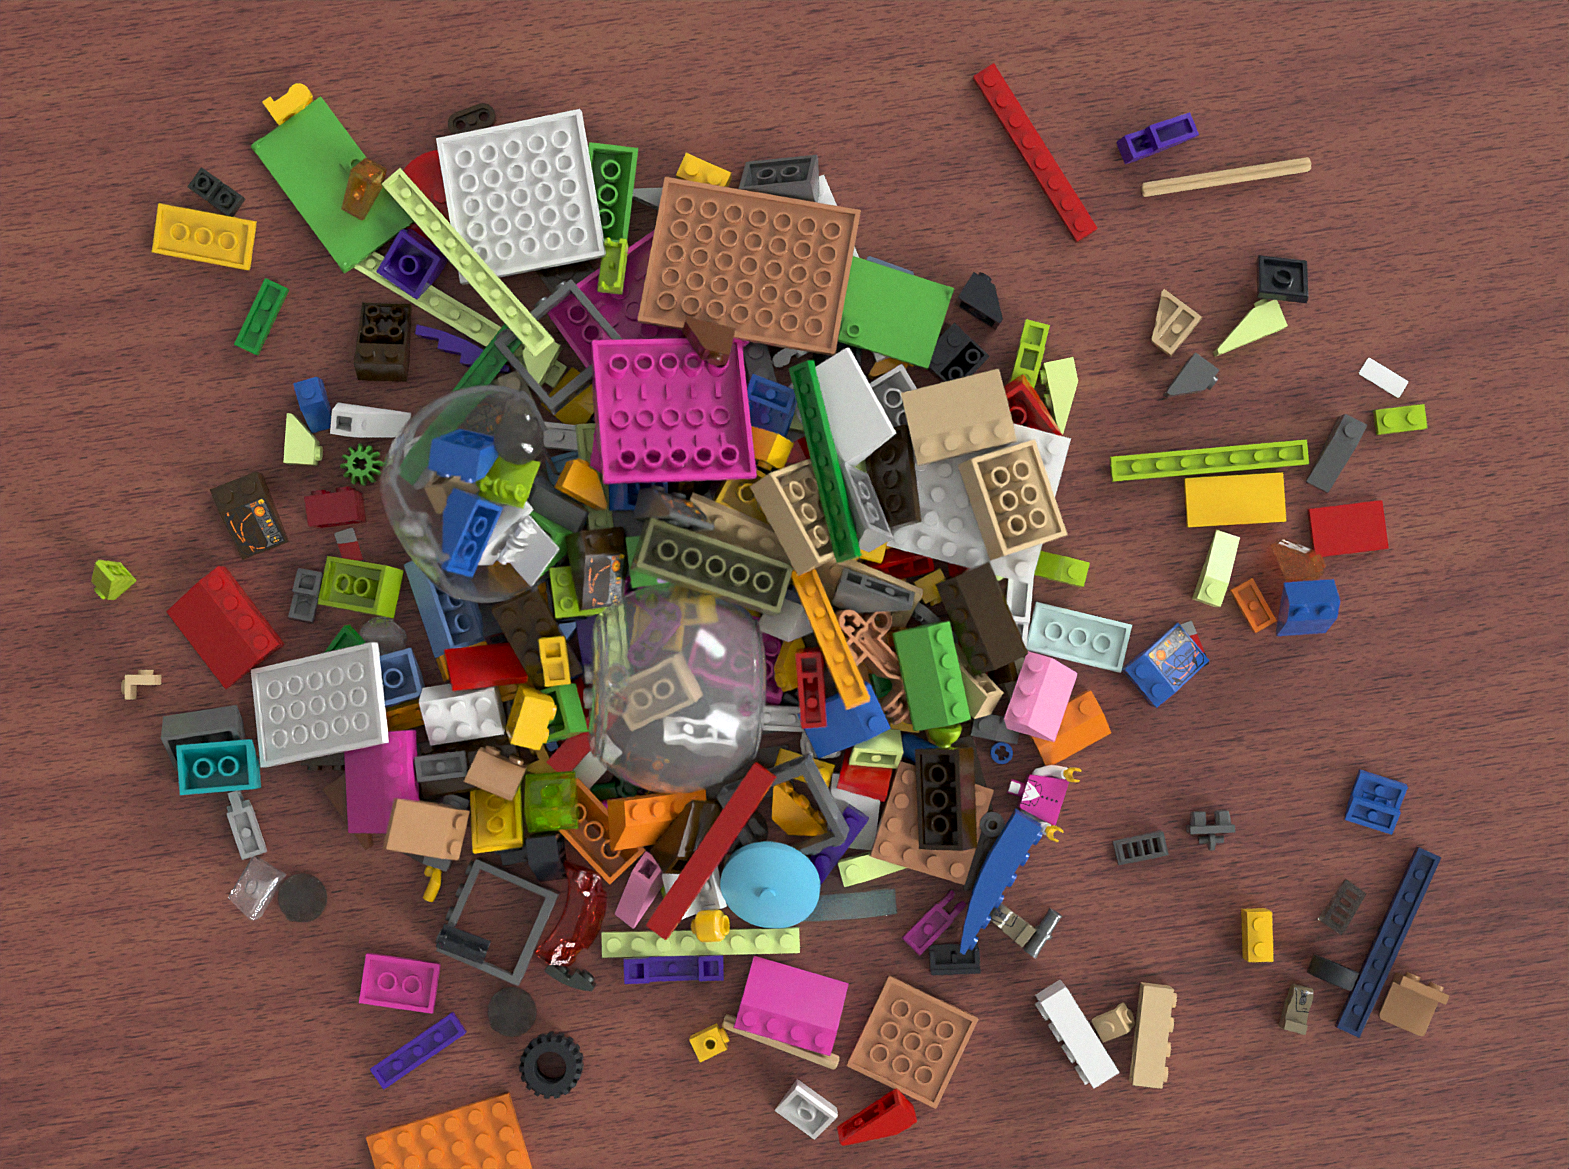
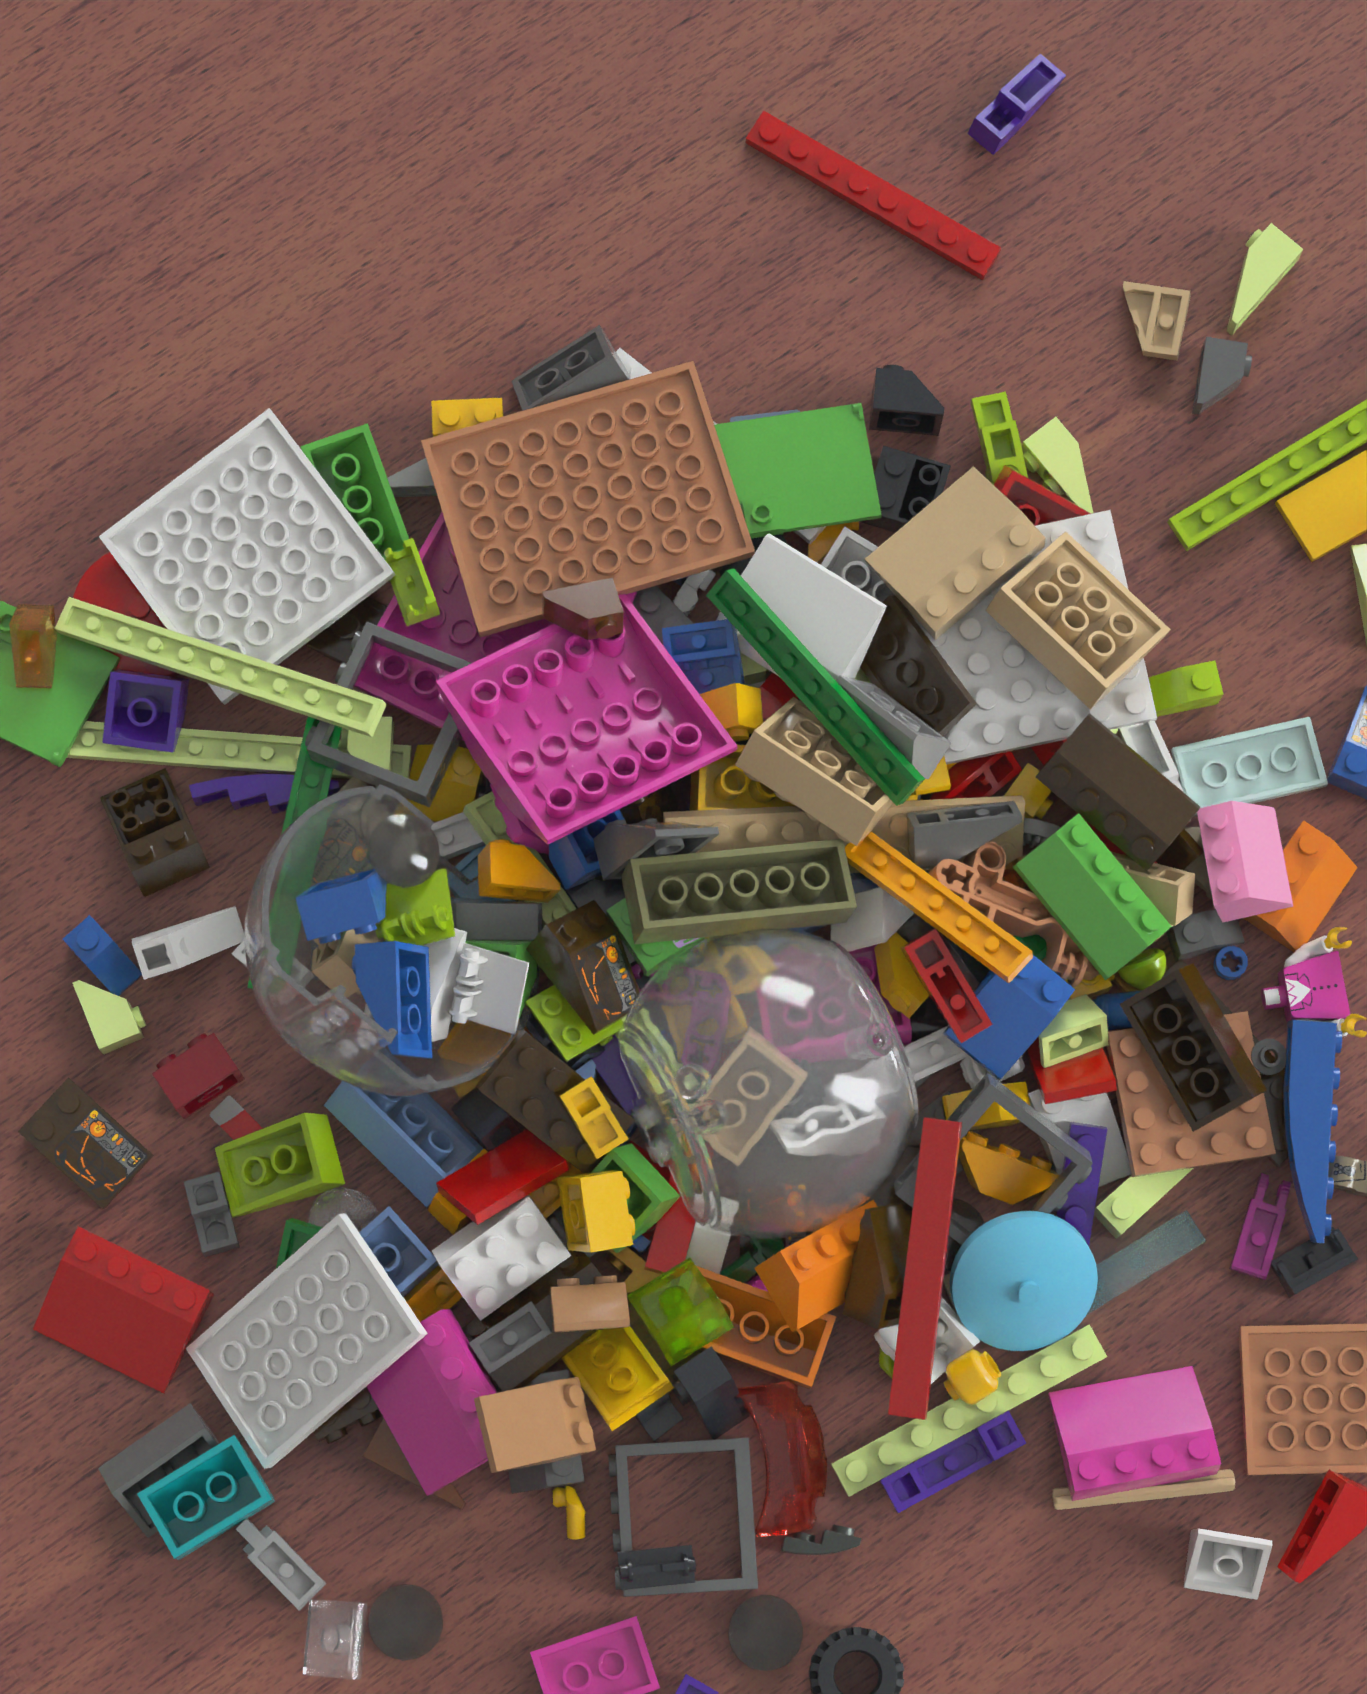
camera: 30 degrees left, 10 degrees down
tan bracket [121,670,161,700] -> none
bright green gear [340,444,383,486] -> none
dark brown plate [448,103,496,135] -> none
bright pink slope [615,851,664,929] -> none
yellow brick [689,1023,730,1062] -> none
tan axle [1141,157,1311,197] -> none
black tile [1256,255,1309,304] -> none

